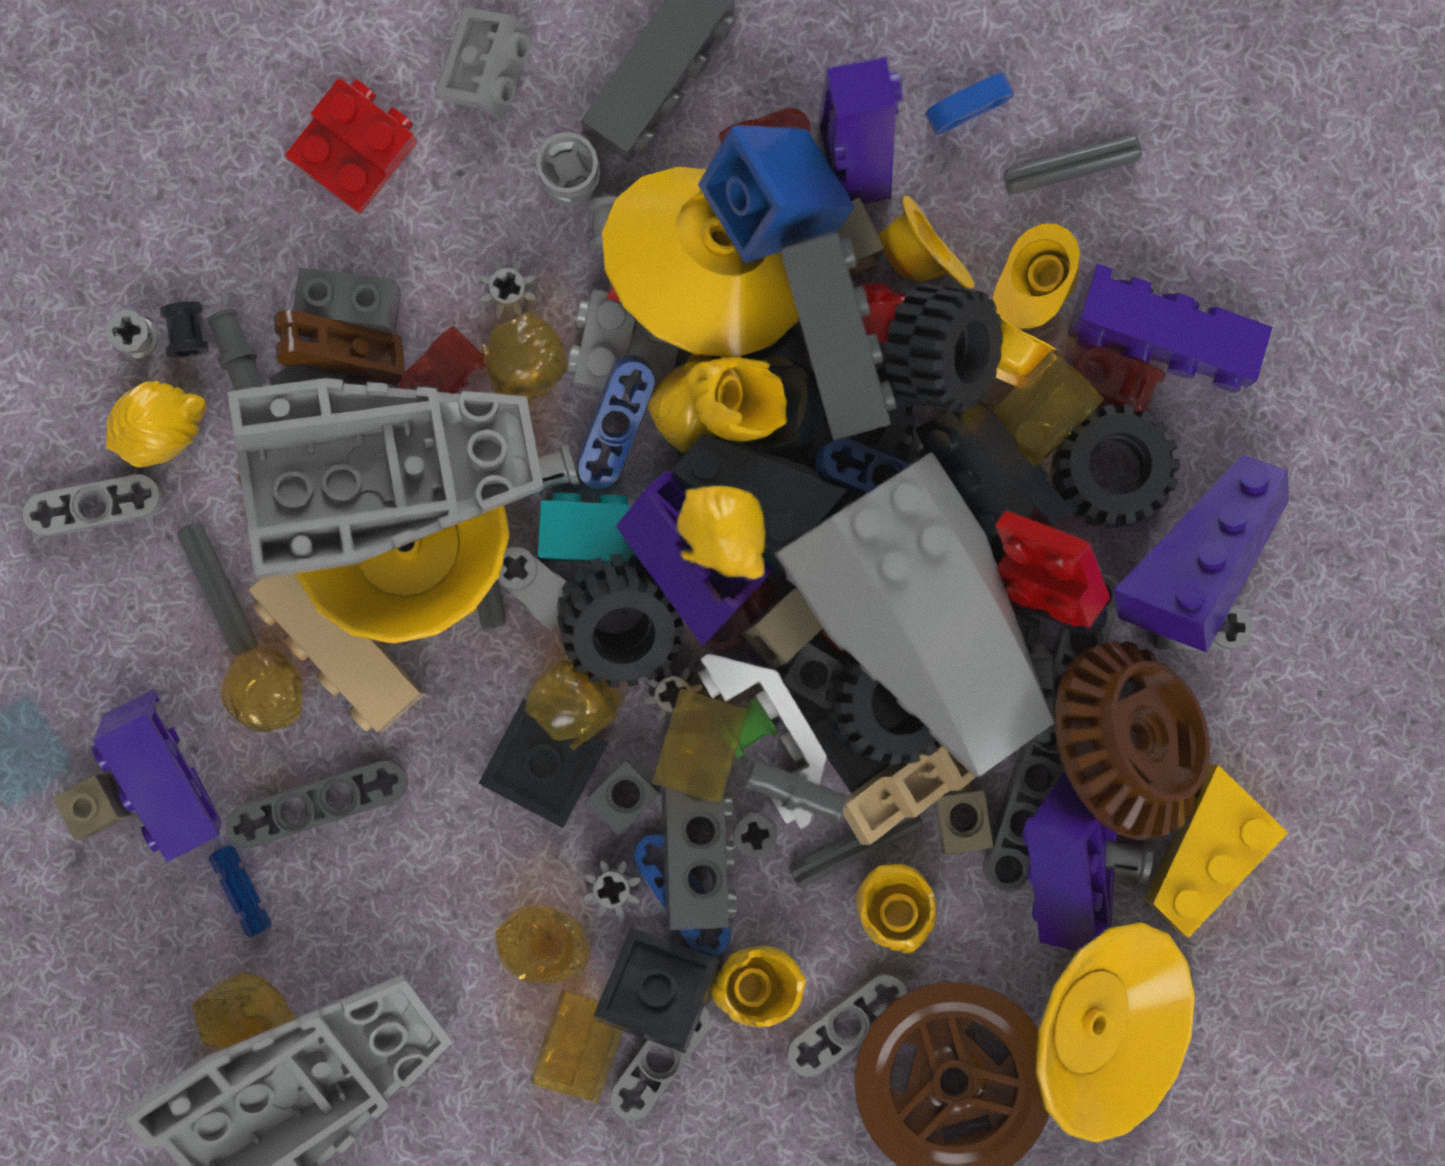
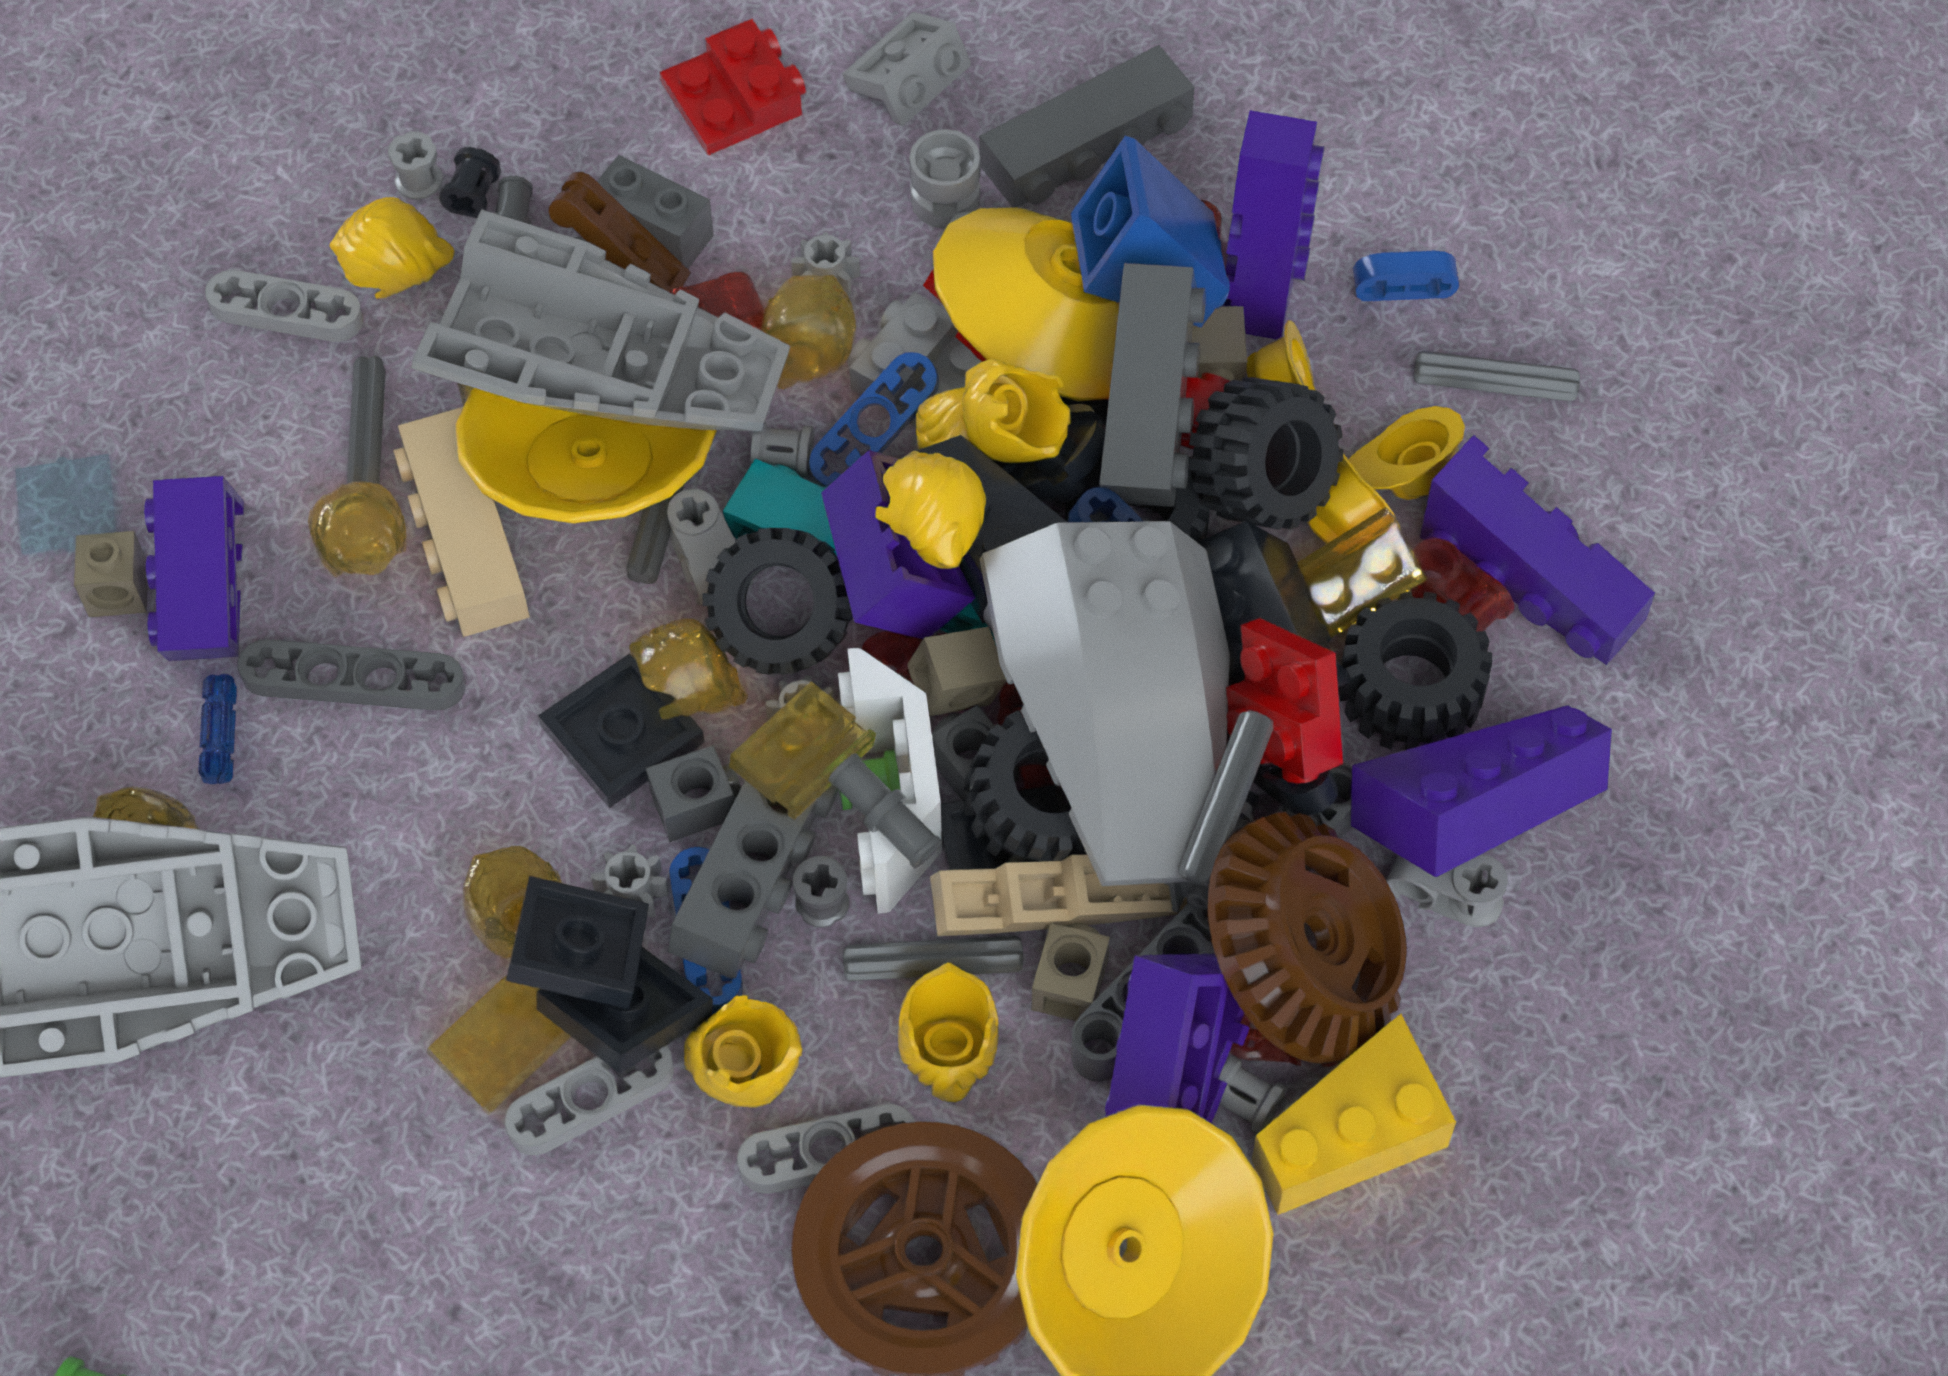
camera: 25 degrees right, 25 degrees down
none -> black plate [506,876,649,1009]
none -> dark grey axle [1179,710,1274,886]

